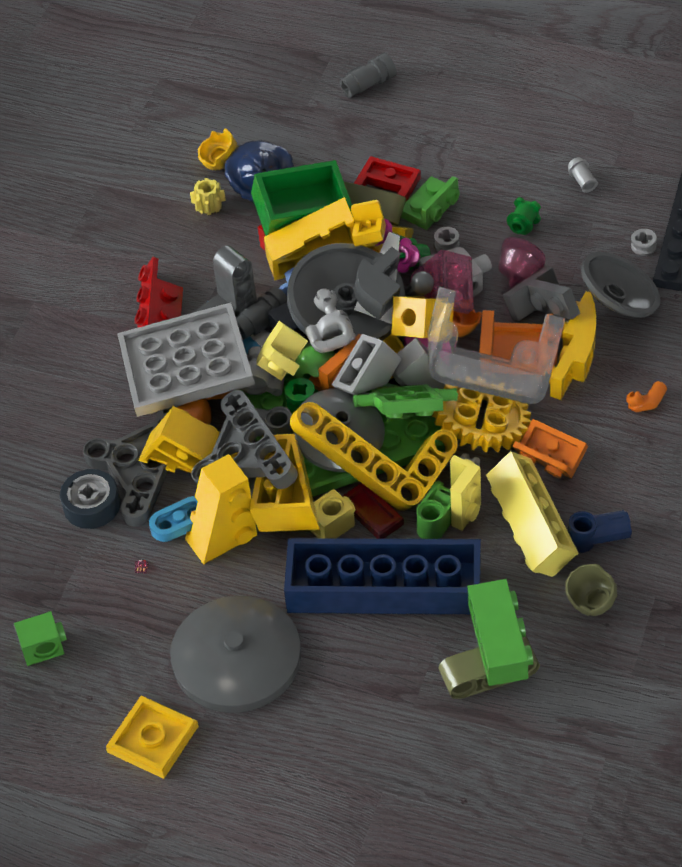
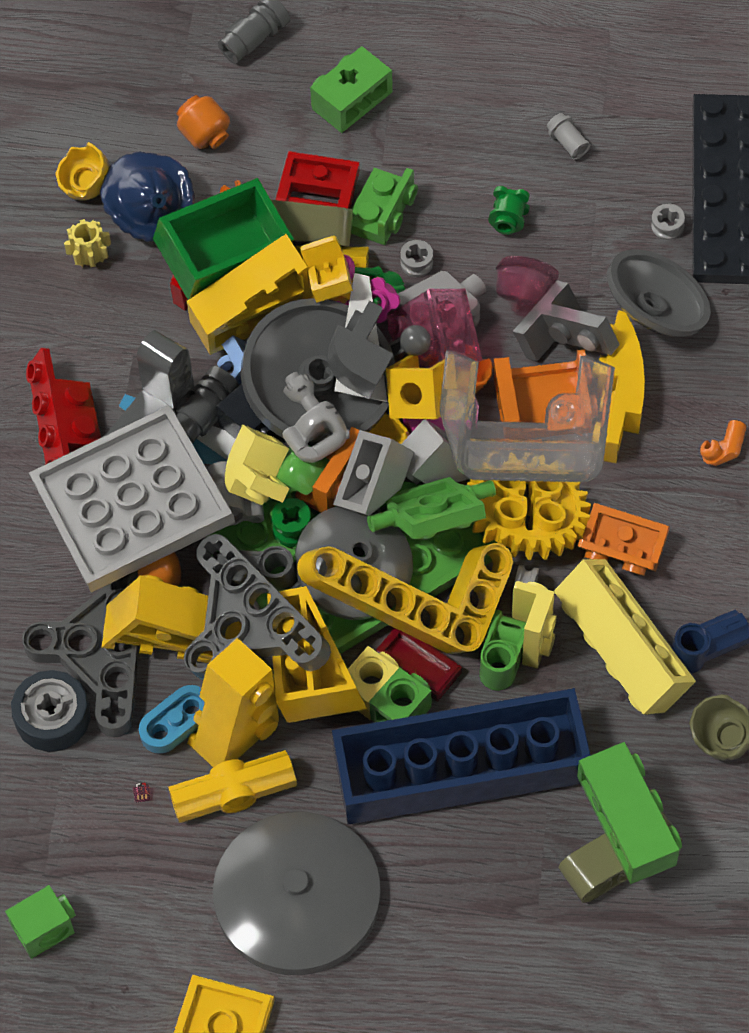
camera: 15 degrees left, 10 degrees up
none -> yellow piece [168,750,297,823]
none -> orange head [176,95,230,149]
none -> bright green brick [310,46,393,133]
none -> bright green brick [369,667,431,723]

